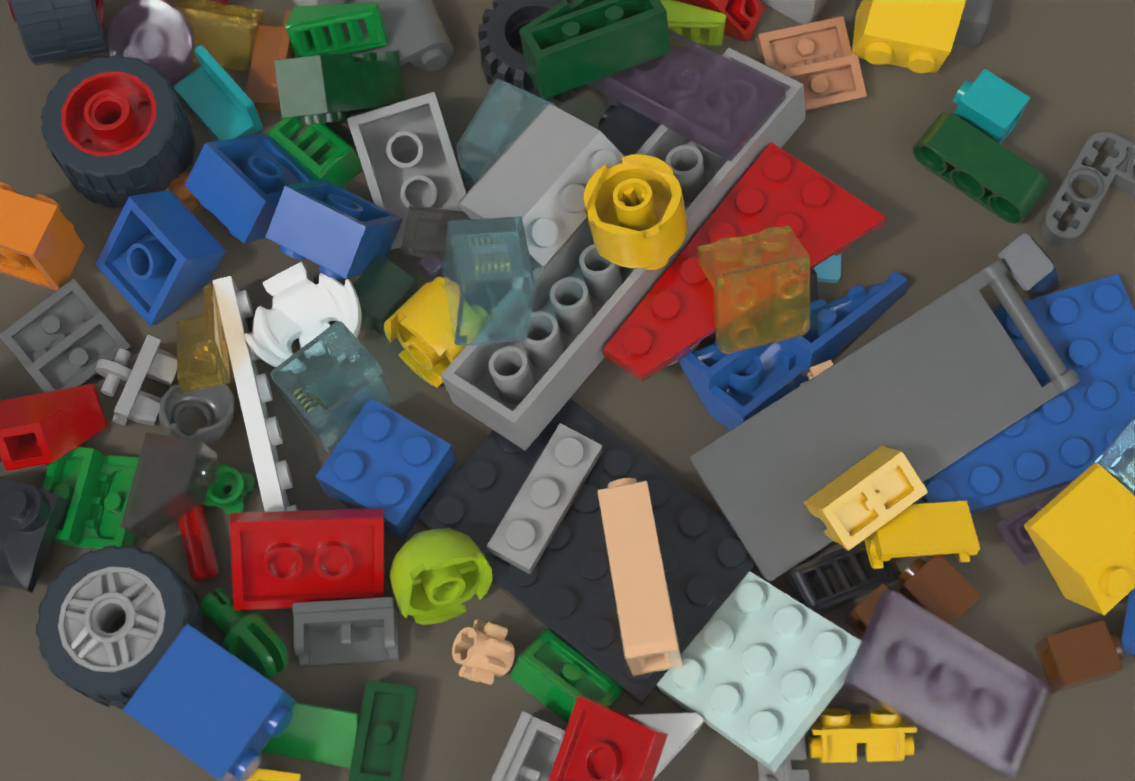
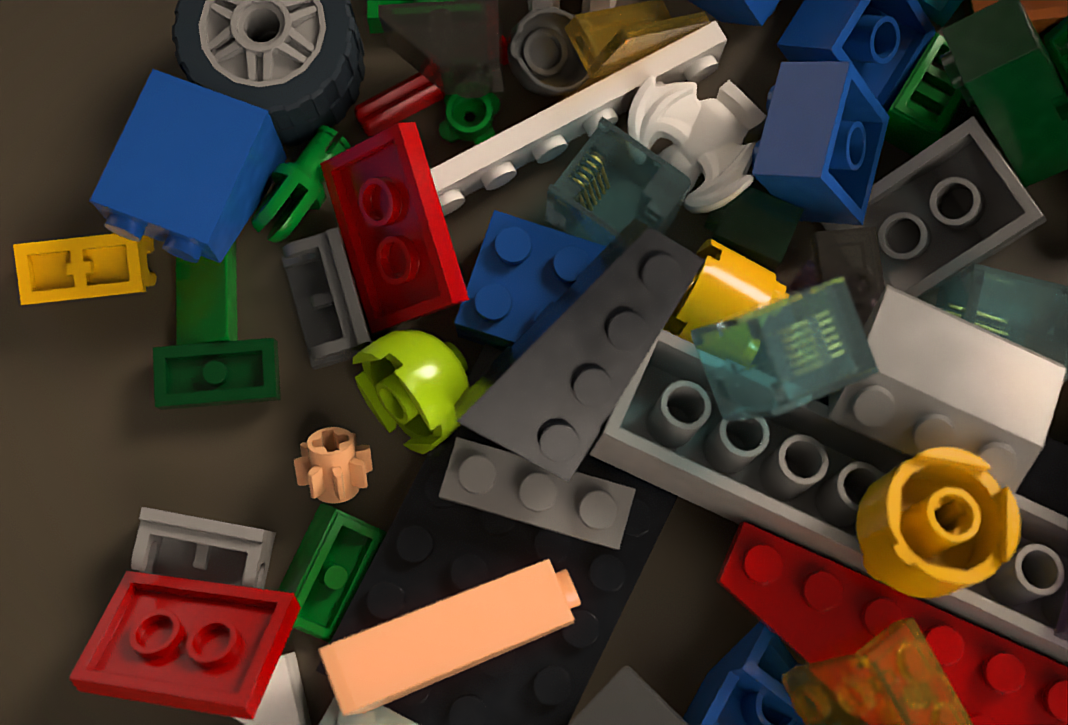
camera: 70 degrees right, 10 degrees up
none -> black wedge [454,218,705,482]

